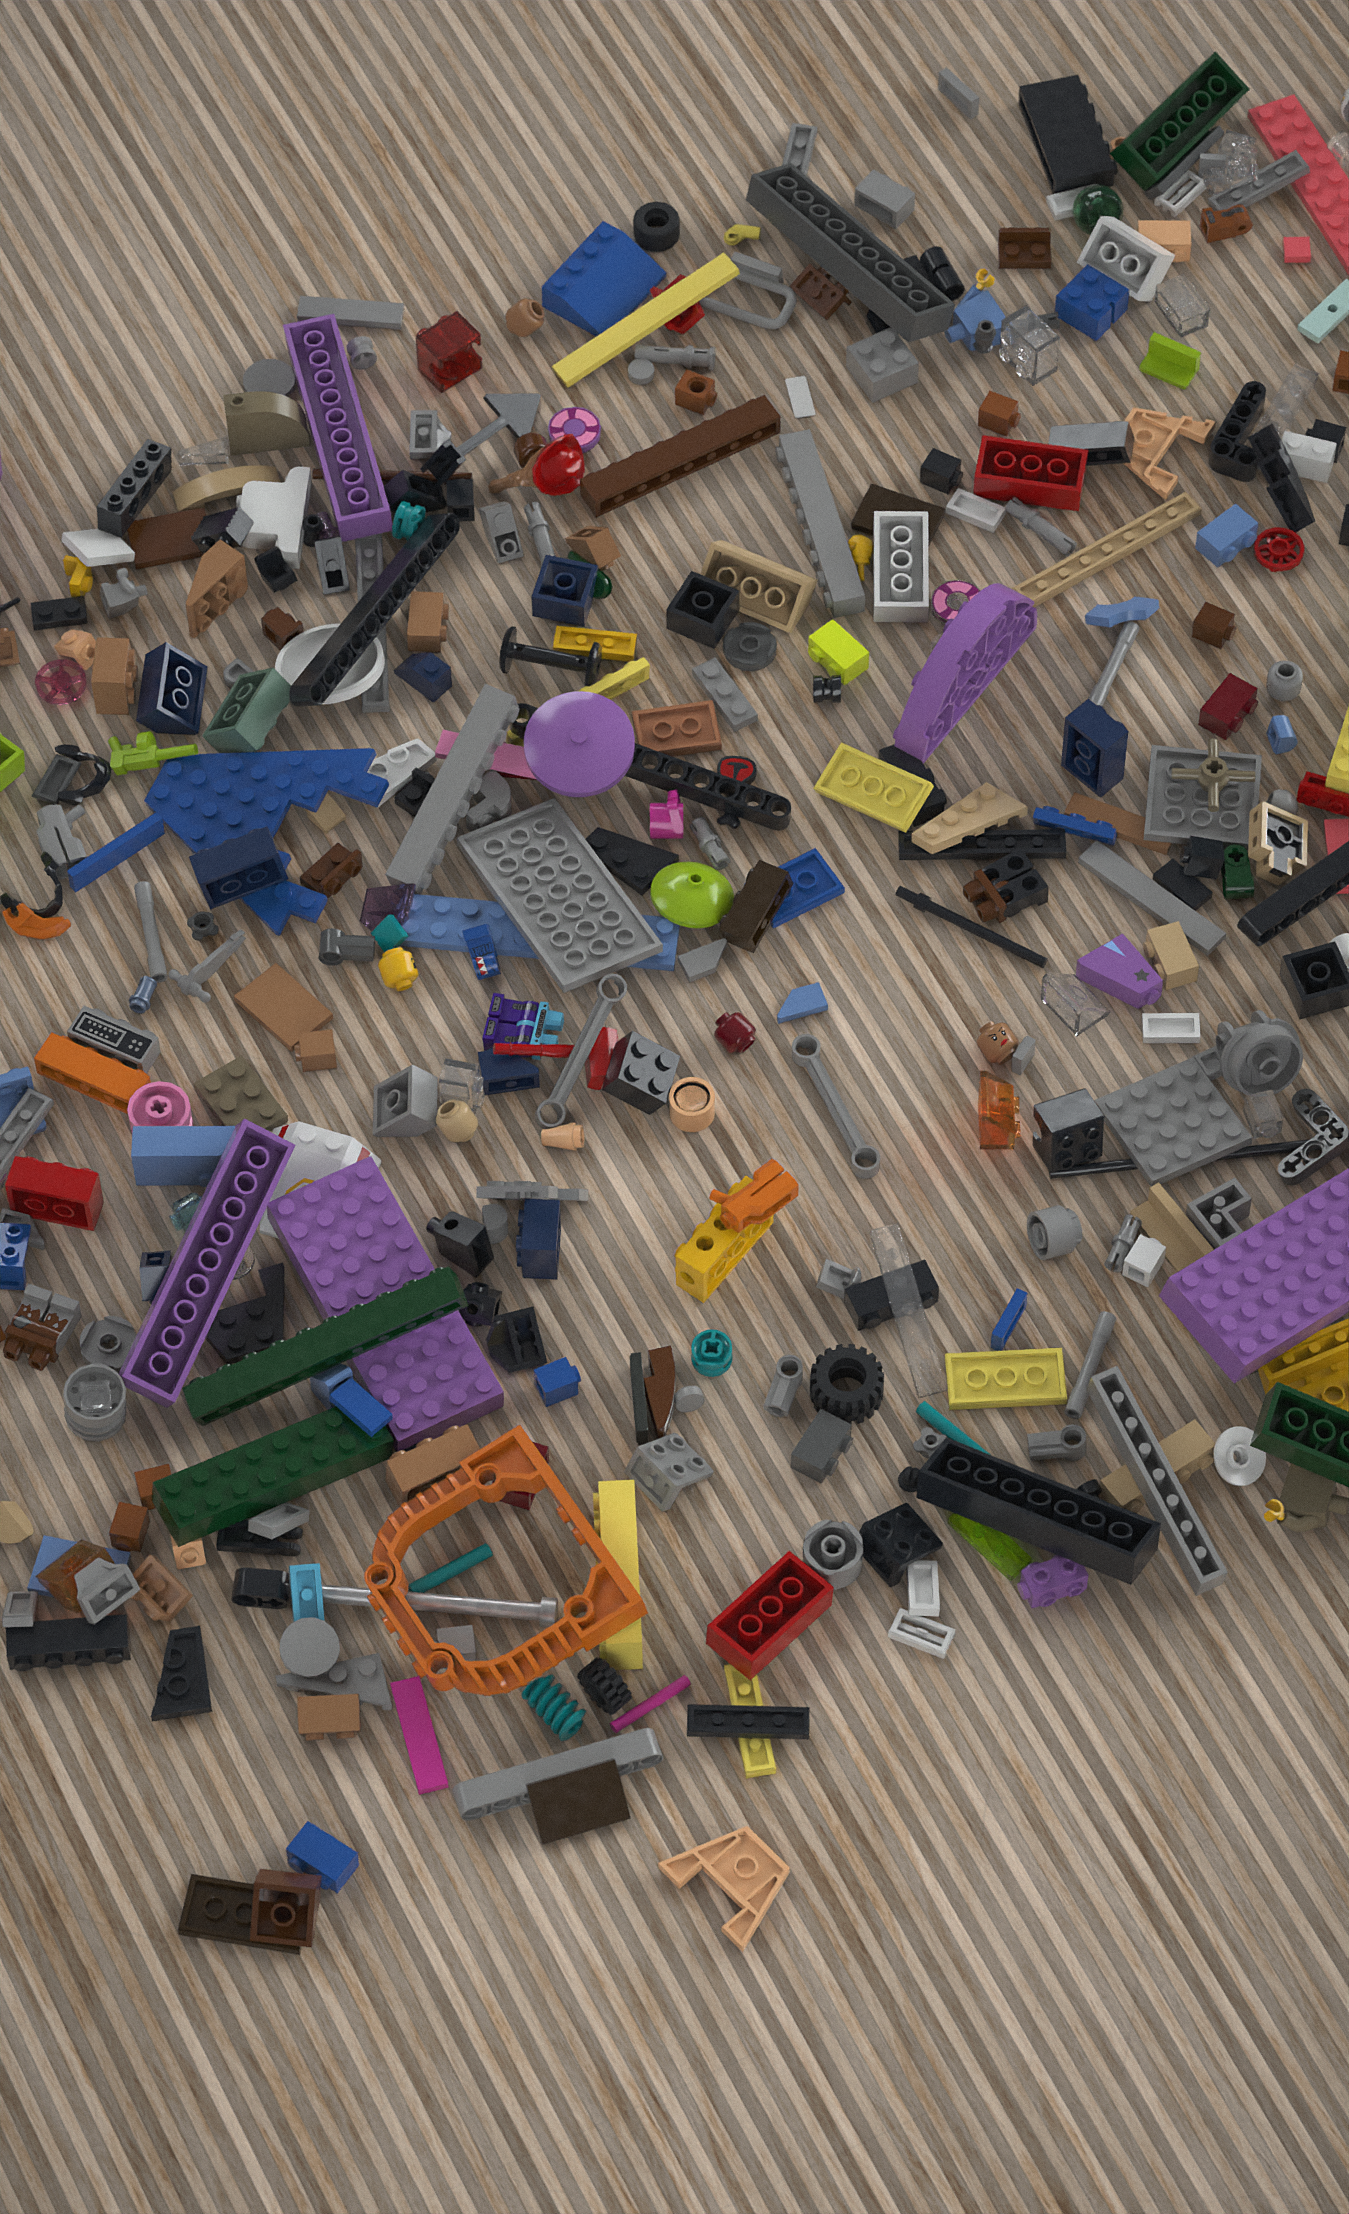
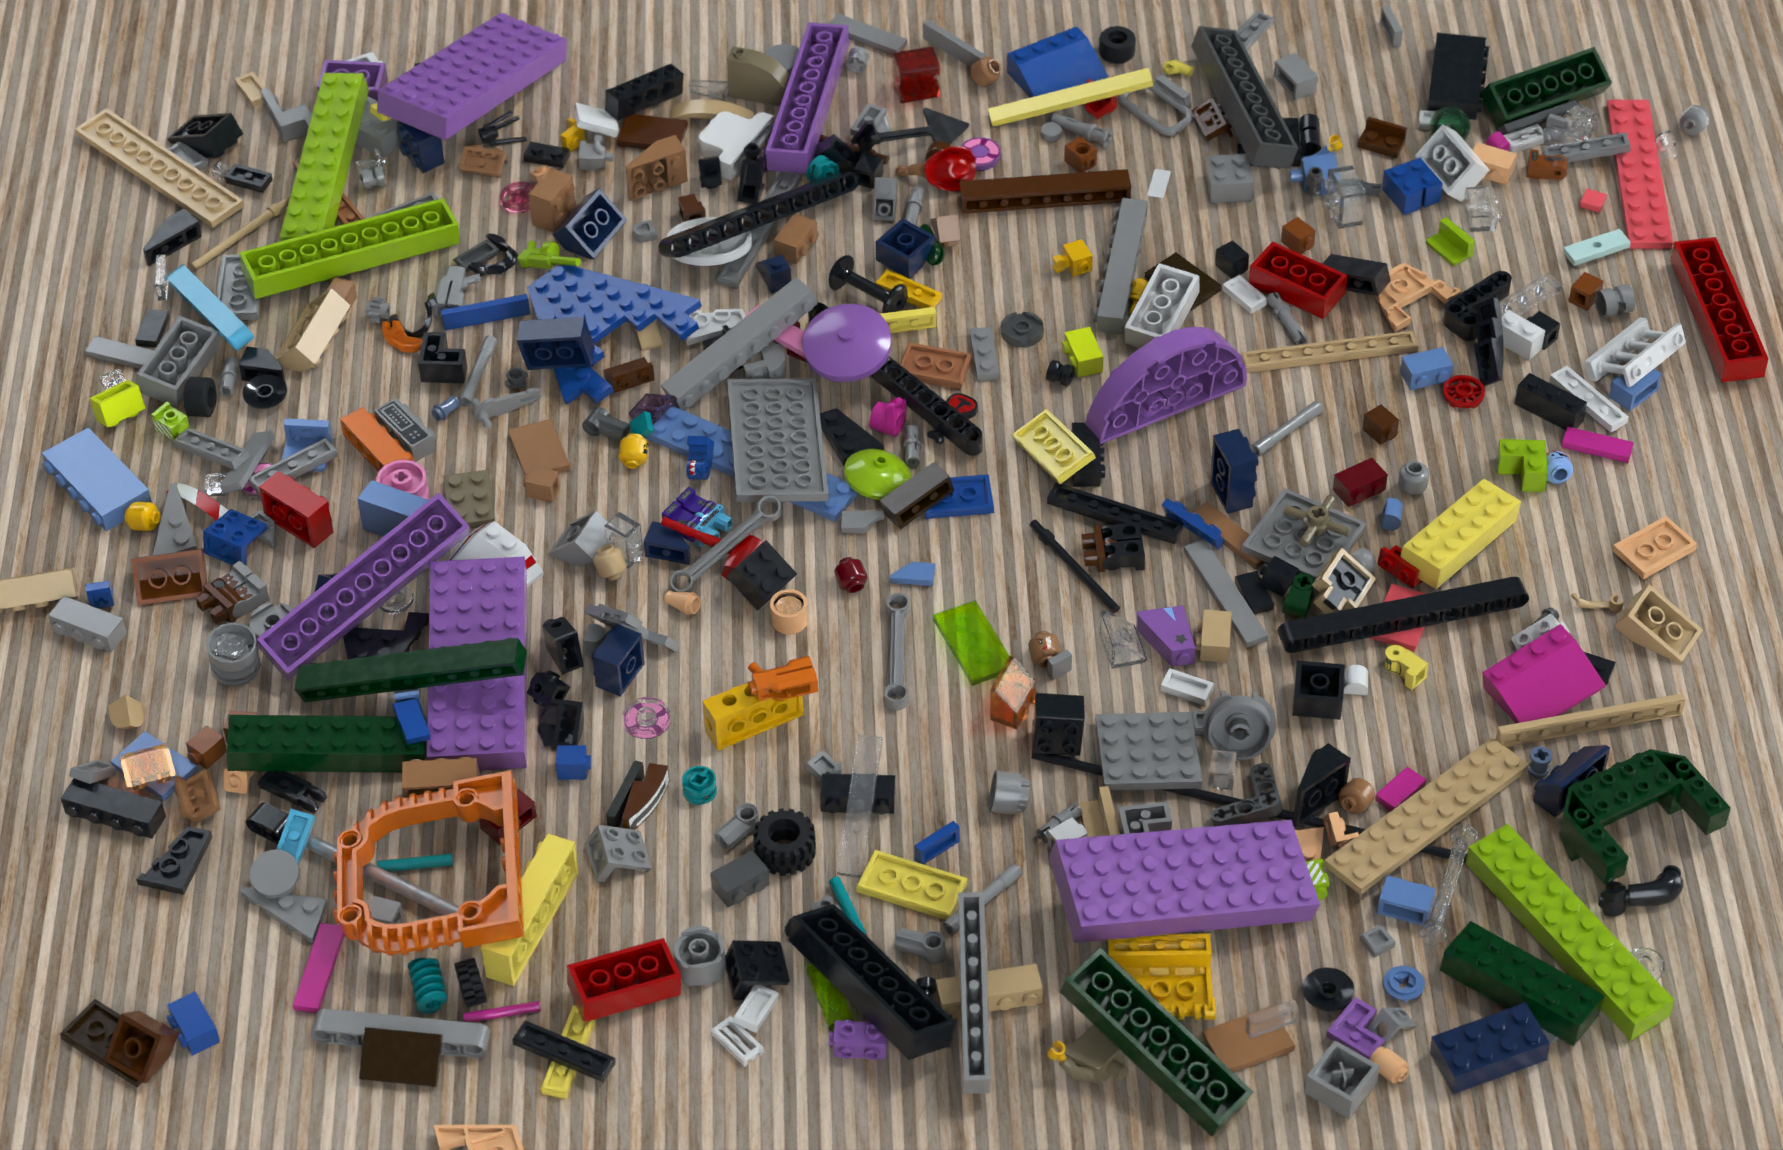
camera: 25 degrees right, 10 degrees down
light grey slope [74,1557,141,1624] -> none
black brick [191,507,254,554] -> none
sand green brick [202,667,291,753] -> none
light grey tile [248,1502,309,1539] -> none
medium nougat brick [297,1694,361,1741] -> none
black brick [666,571,740,649] -> none
light grey tile [674,1386,705,1412] -> none
tan slope [700,540,818,633] -> none
tan wing [912,782,1028,854] -> none
medium blue tile [1085,597,1159,628] -> none
white dish [1214,1426,1266,1486] -> none
none -> black brick [418,332,468,383]
none -> clear tile [623,697,671,739]
none -> light grey tile [923,19,987,68]
none -> clear neon green tile [933,600,1015,686]
none -> yellow brick [1052,239,1093,277]
none -> dark pink brick [1485,131,1510,152]

